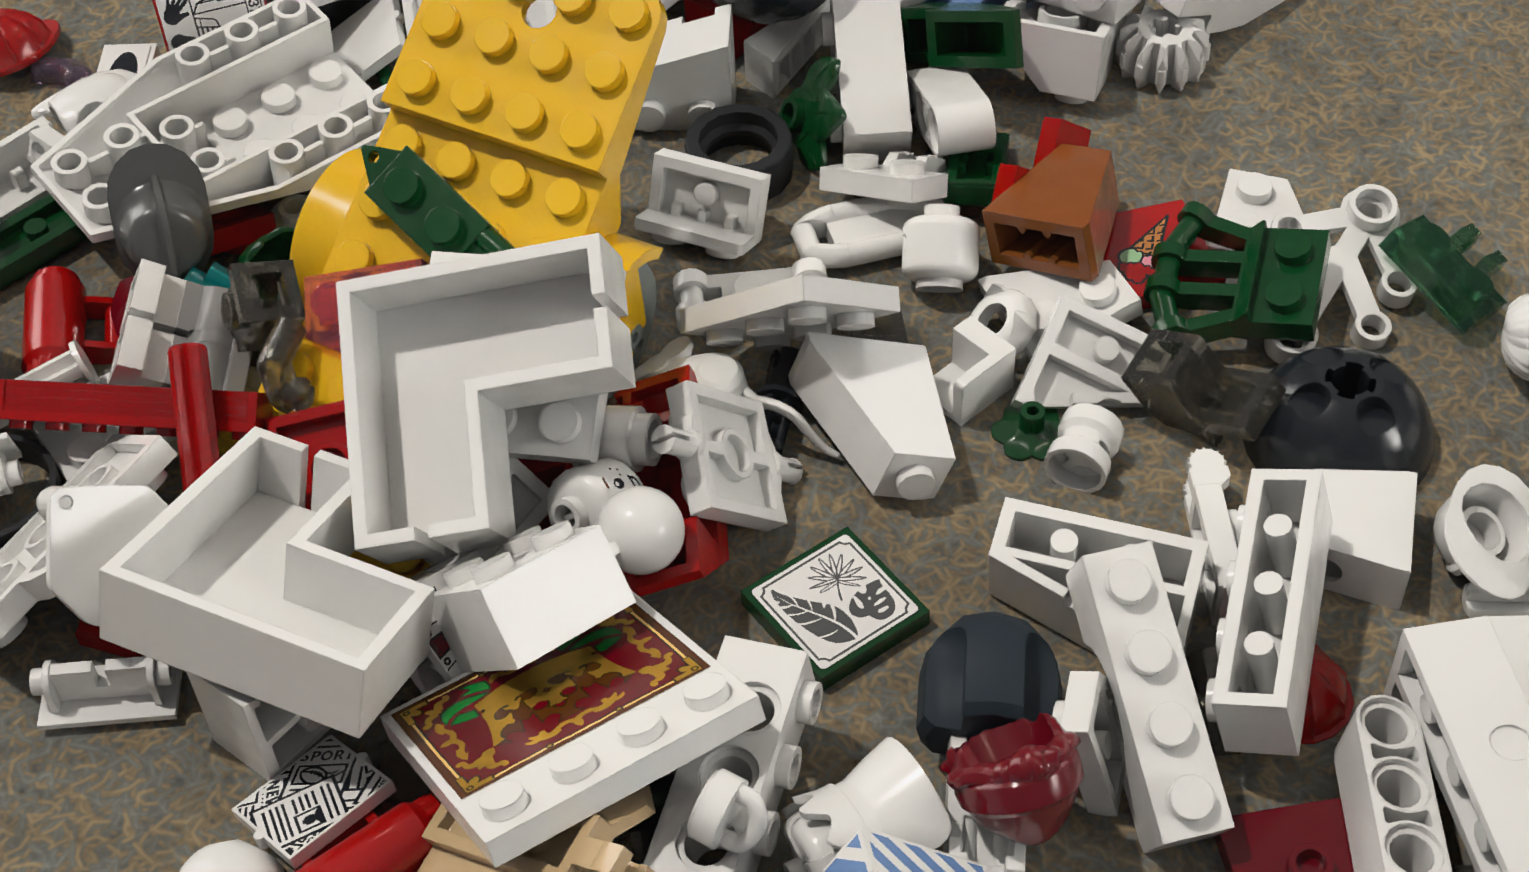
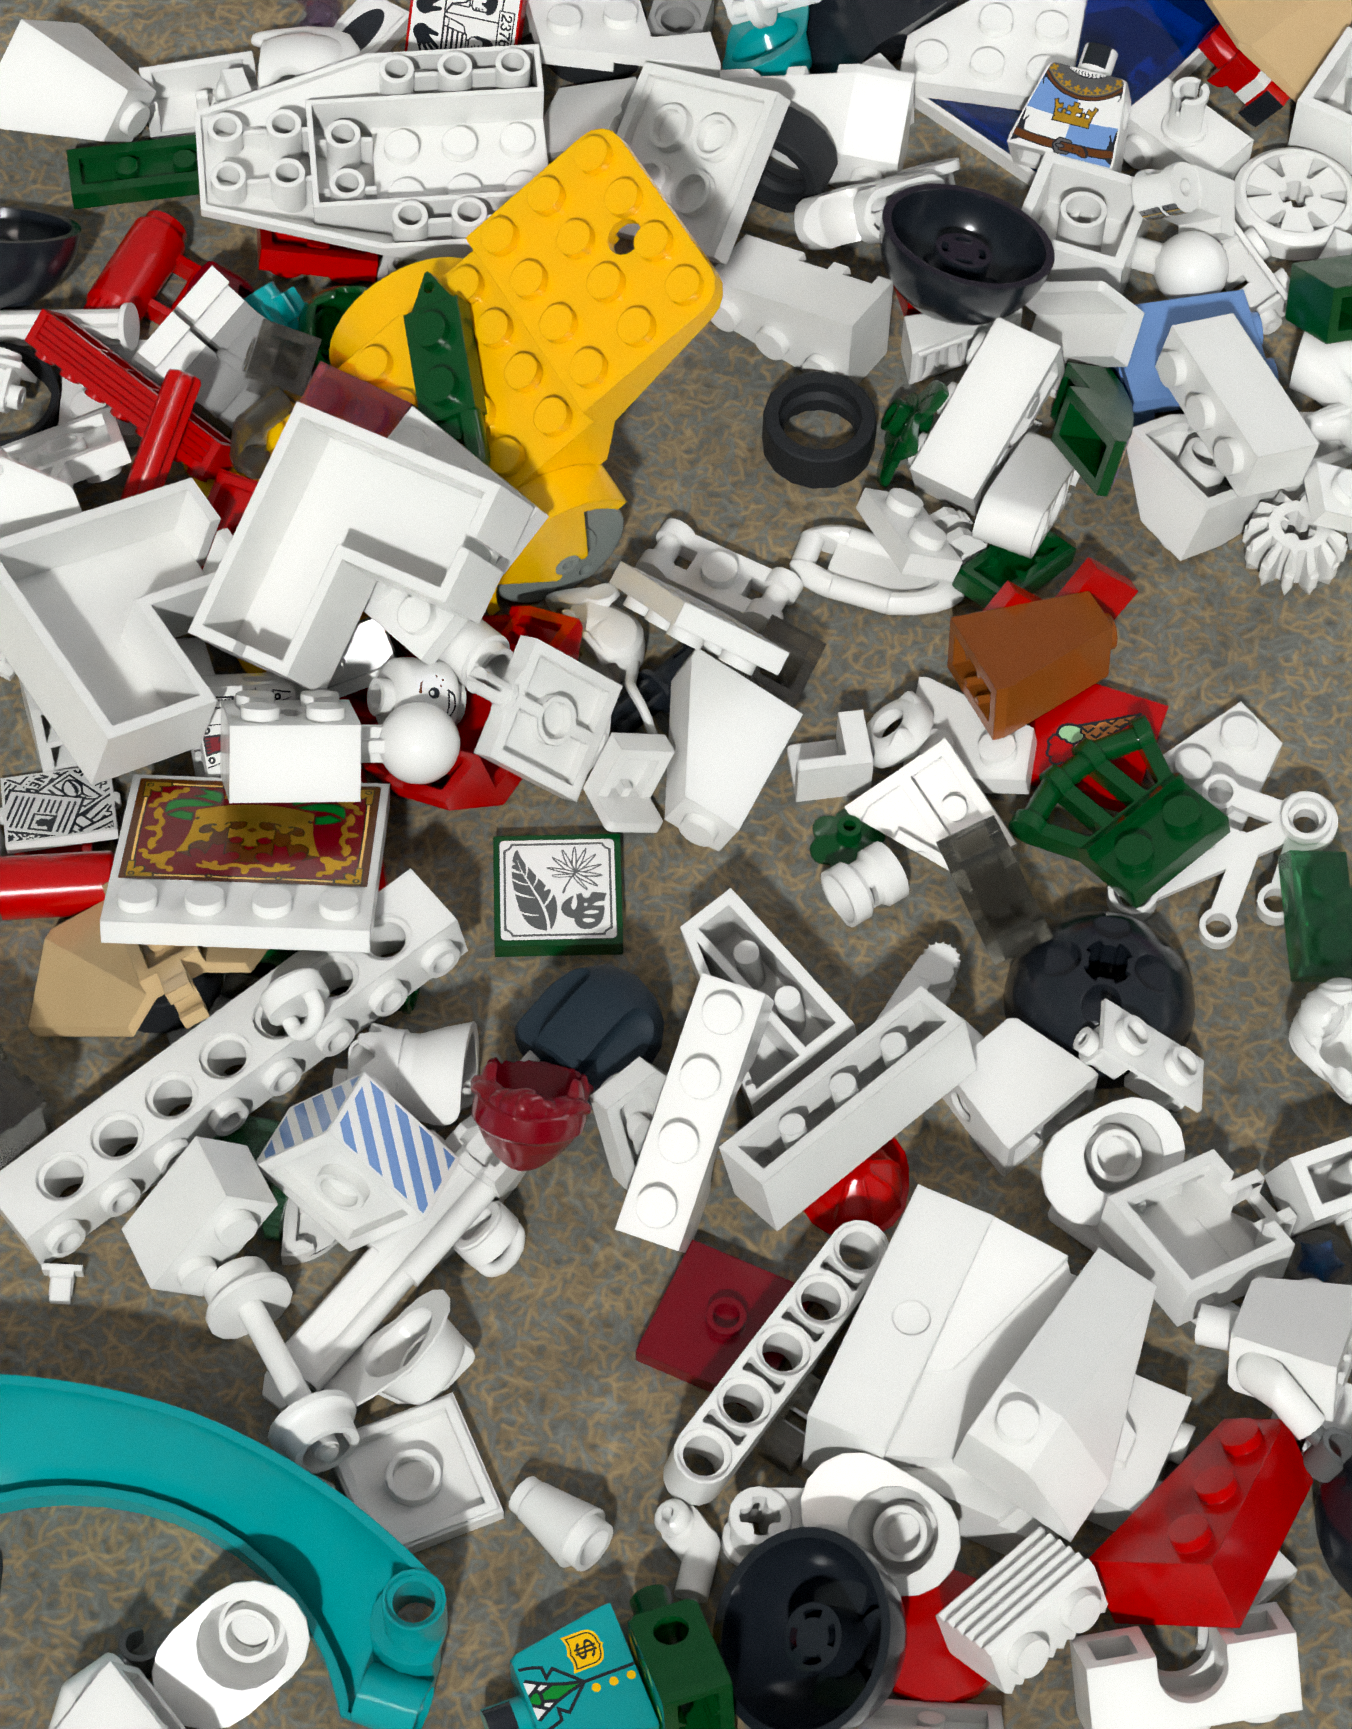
camera: 30 degrees right, 10 degrees up
dark grey piece [107,143,214,279] -> none
white bracket [634,148,771,259] -> none
white head [902,204,980,293] -> none
none -> white bracket [583,732,675,833]
none -> white hinge [1073,998,1204,1113]

